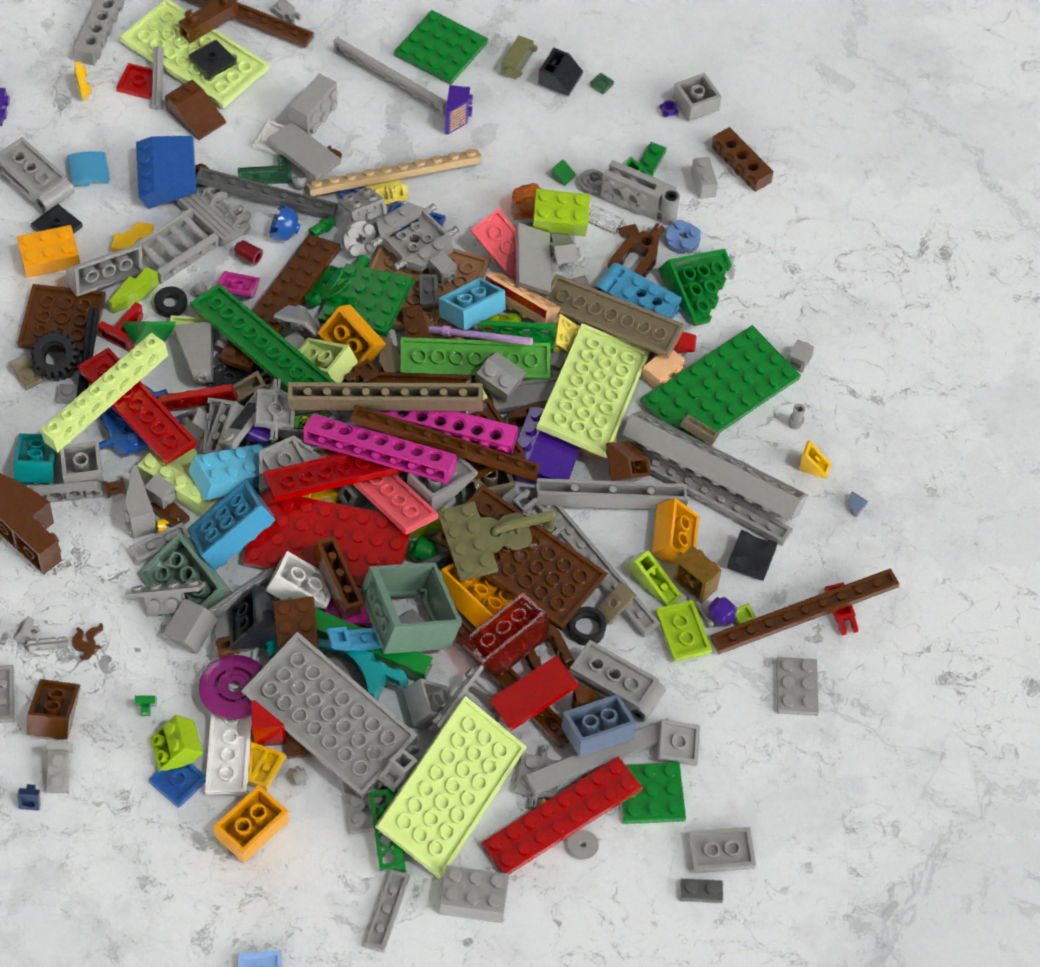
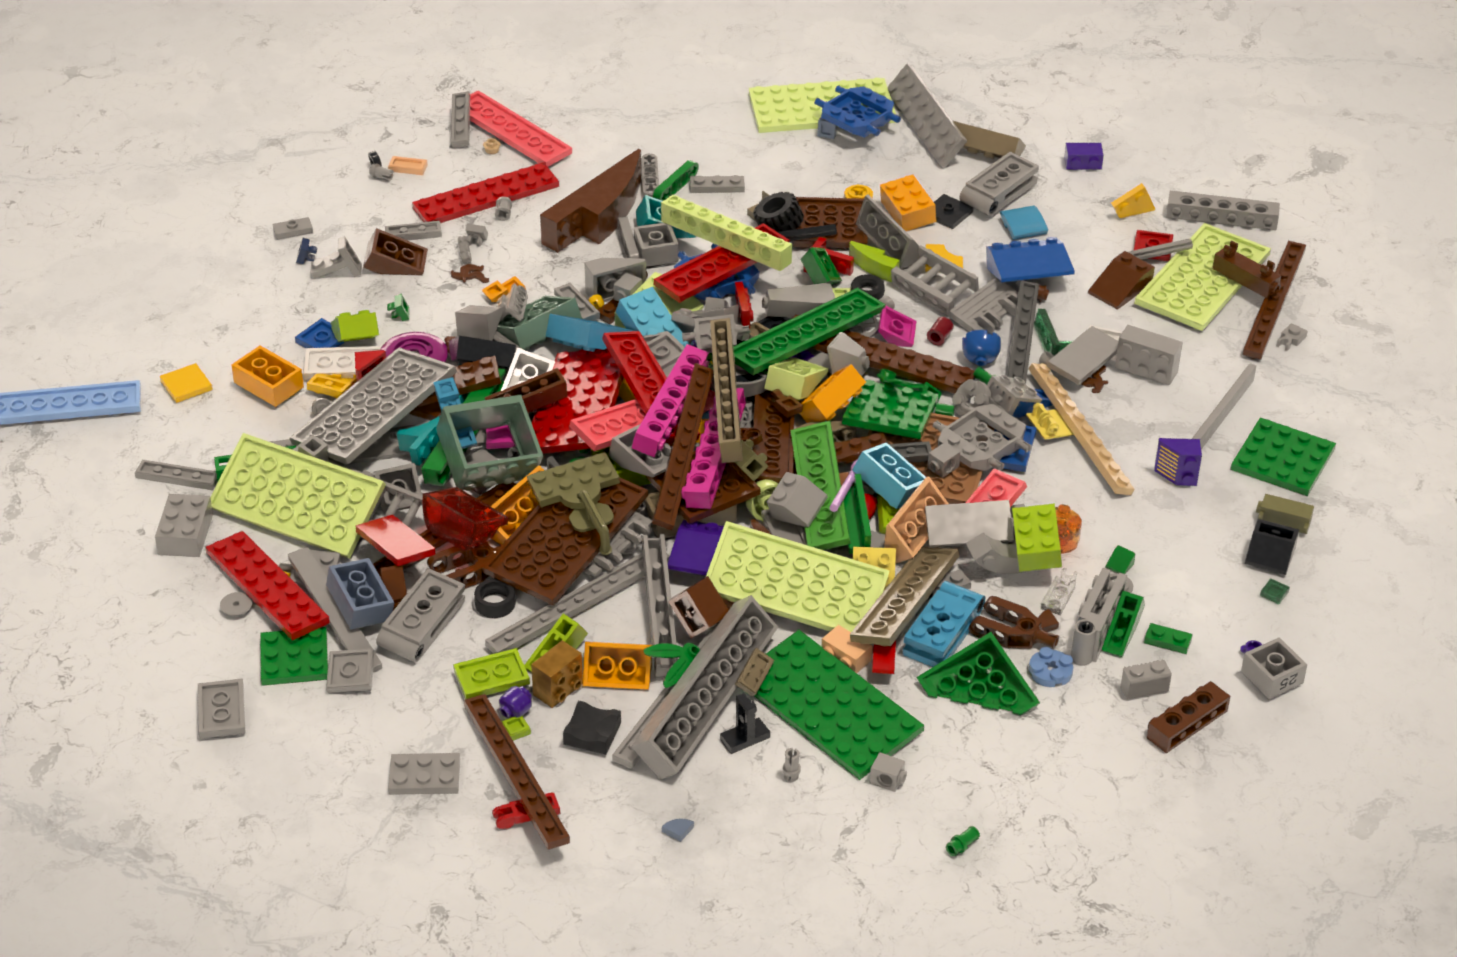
camera: 90 degrees right, 15 degrees down
black plate [188,40,237,79] -> none
dark tan plate [598,582,637,625] -> none
dark grey plate [680,878,723,903] -> none
yellow slope [798,440,832,479] -> none
none -> yellow tile [160,363,213,403]
none -> light orange slope [482,276,526,302]
none -> green plant [644,643,700,688]
none -> black bracket [720,693,770,754]
none -> yellow gear [844,184,873,199]
none -> green pin [945,826,980,856]

